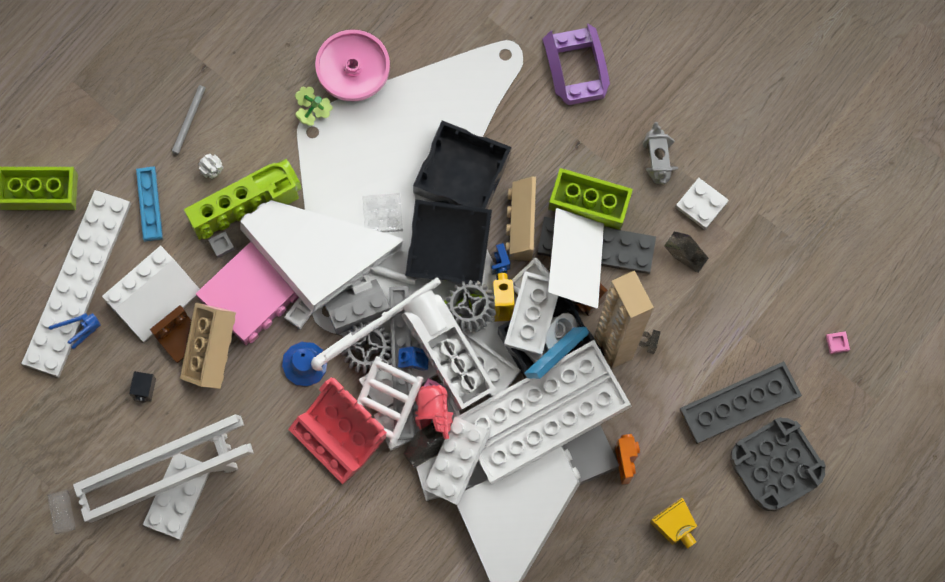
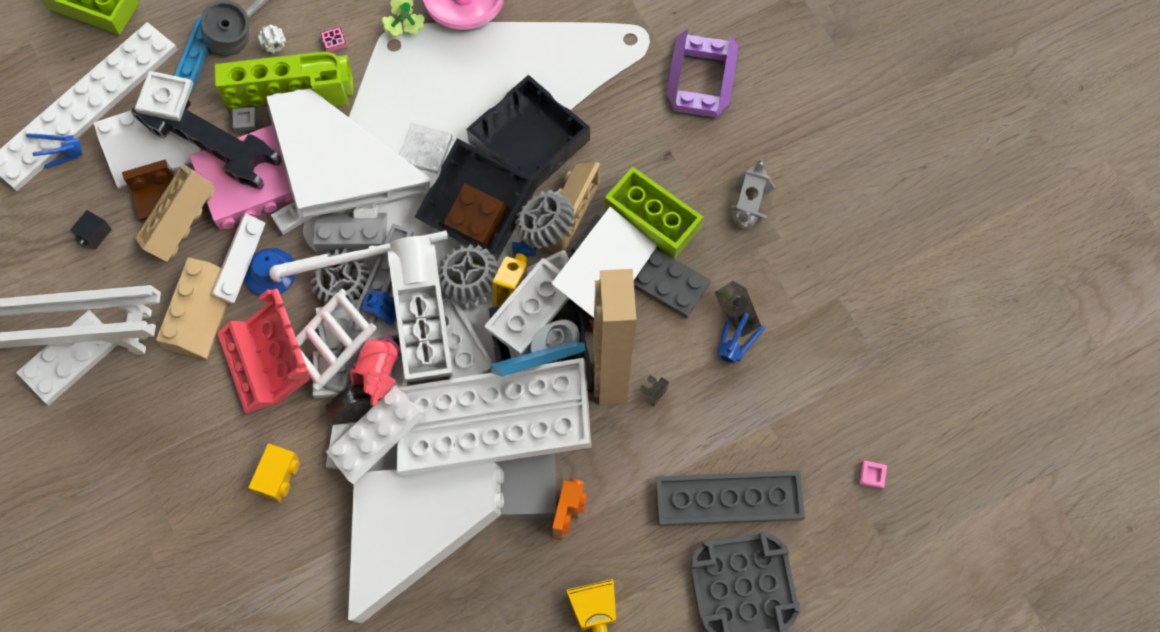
camera: 25 degrees right, 5 degrees down
white piece [372,266,417,285] -> none
white plate [675,178,729,230] -> none
none -> black piece [131,100,282,189]
none -> white tile [135,71,194,122]
none -> tan slope [156,257,228,360]
none -> dark grey wheel [201,0,249,56]
none -> white plate [211,213,266,304]
none -> yellow brick [248,443,300,502]
none -> tile [320,27,347,52]
none -> reddish brown brick [444,183,509,247]
none -> light grey gear [515,190,575,249]
none -> blue plant [717,313,766,364]

